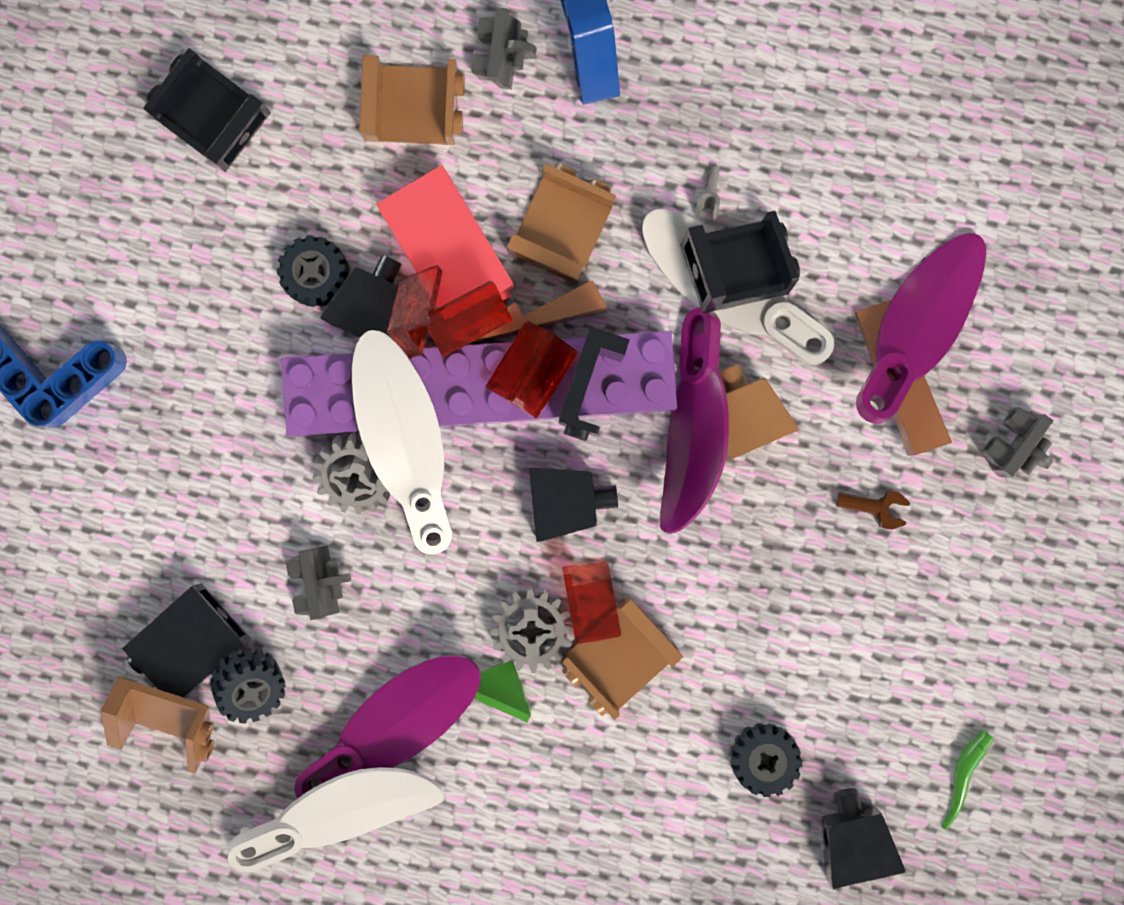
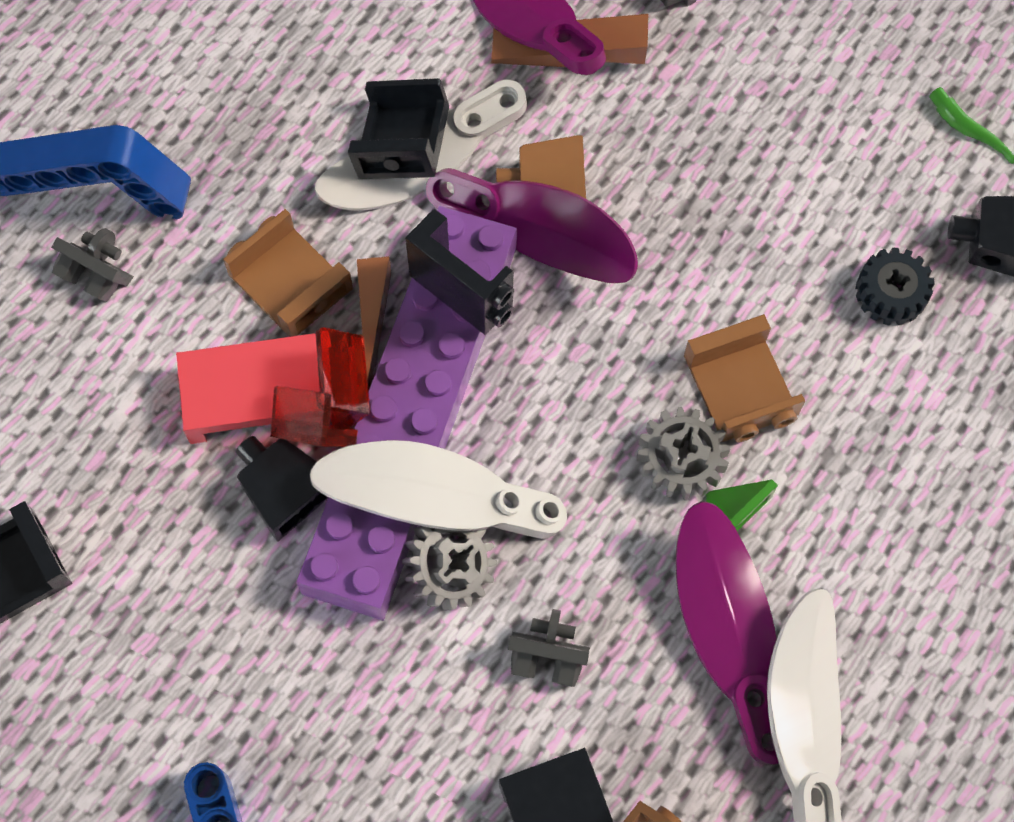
camera: 70 degrees left, 20 degrees down
black wheel [210,648,286,723] -> none
black wheel [277,235,349,307] -> none
medium nougat panel [359,55,465,145] -> none
clear red panel [486,321,579,419] -> none
black torso [529,468,618,542] -> none
clear red panel [562,561,621,645] -> none
light grey hand [695,165,720,221] -> none
reddish brown bar [835,491,910,530] -> none

